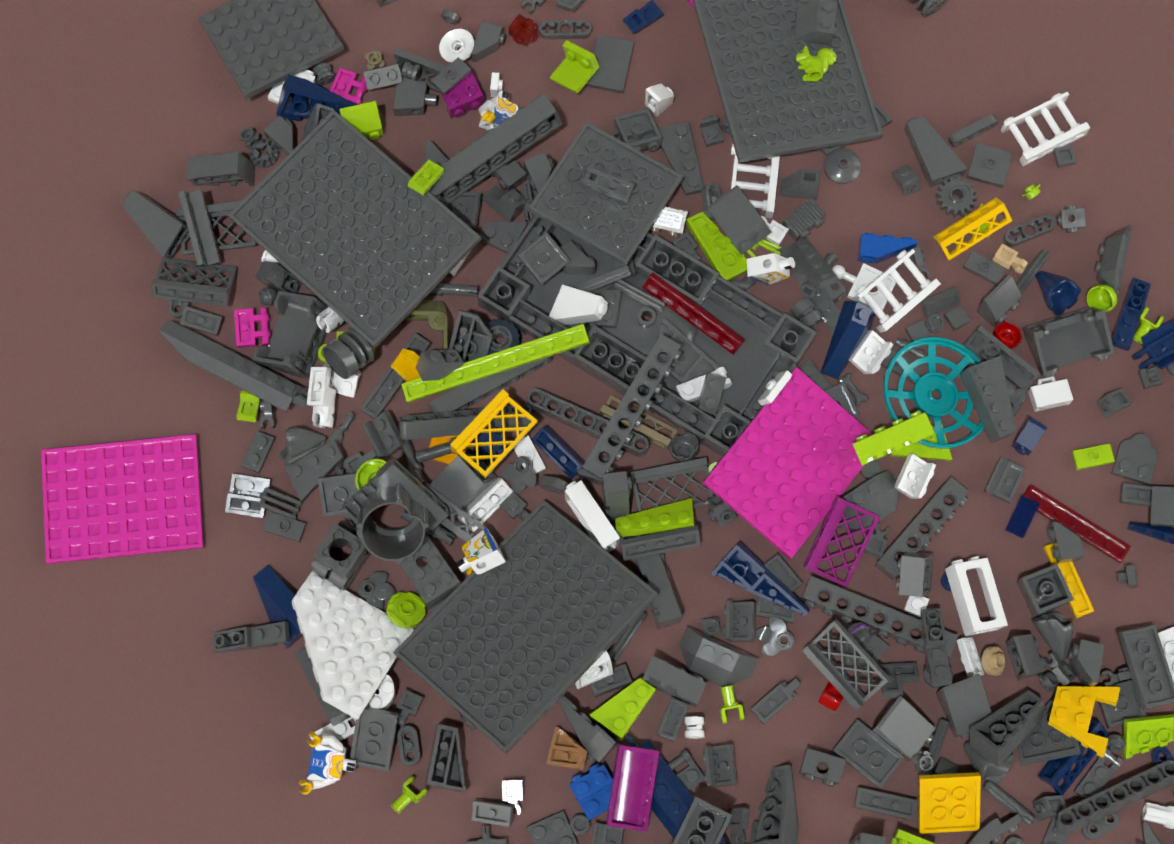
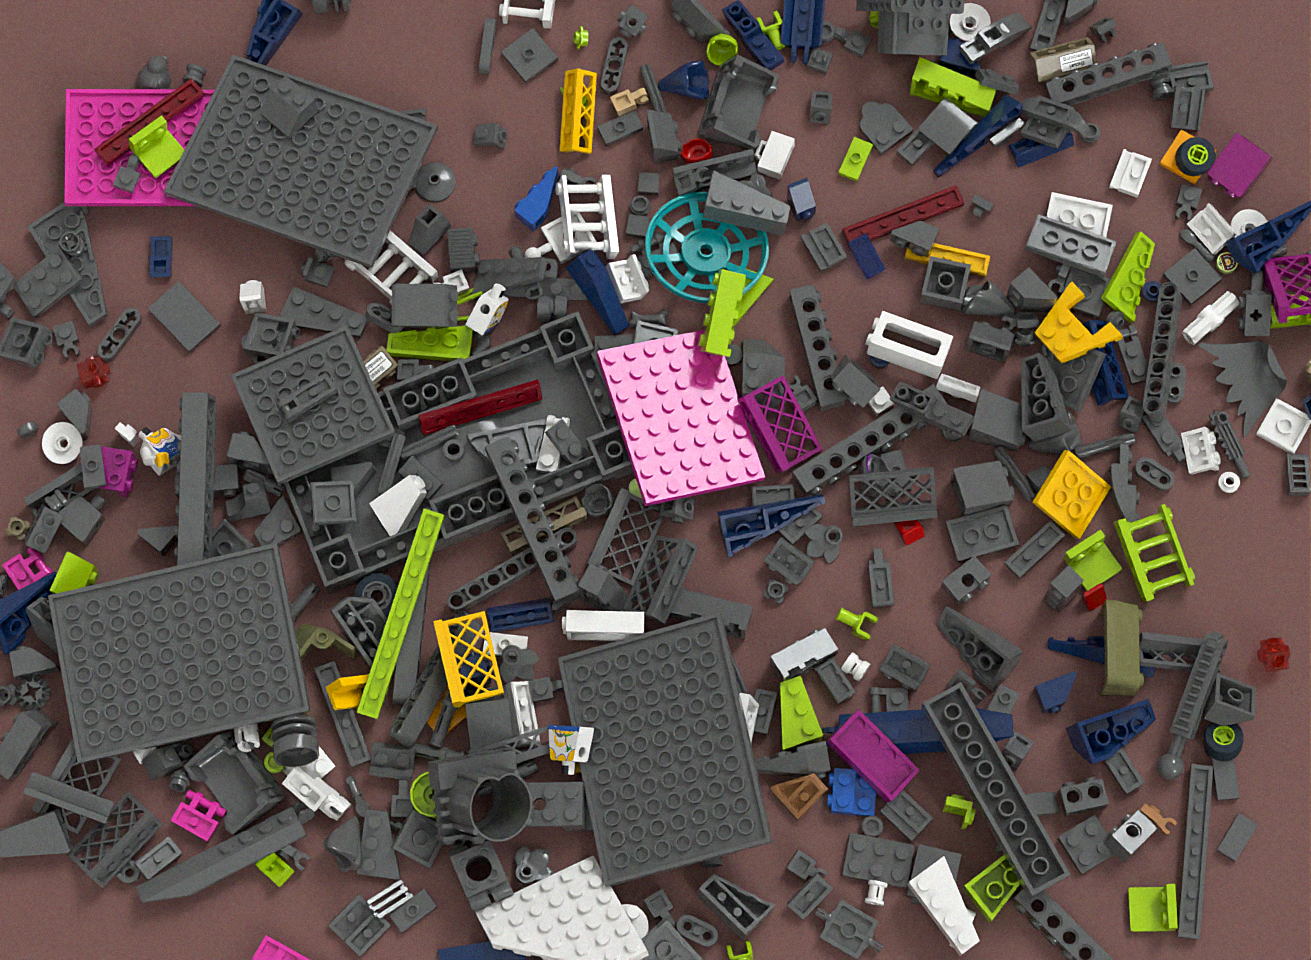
camera: 50 degrees left, 0 degrees up
dark grey plate [241,431,275,474] -> none
lime tile [386,592,426,629] -> none
lime plate [408,160,445,196] -> none
dark grey slope [416,349,464,381] -> none
dark grey beam [538,475,569,494] -> none
lime bracket [550,40,600,94] -> none
lime wing [615,498,694,537] -> none
dark grey wedge [679,626,759,686] -> none
white plate [758,370,792,405] -> none
lime animal [795,46,837,82] -> none
dark grey plate [878,662,920,698] -> none
white bracket [894,454,936,499] -> none
dark grey slope [904,116,967,188] -> none
dark grey plate [912,751,933,774] -> none
dark grey tile [922,286,960,317] -> none
dark grey gear [935,176,978,217] -> none
tan plate [981,646,1005,676] -> none

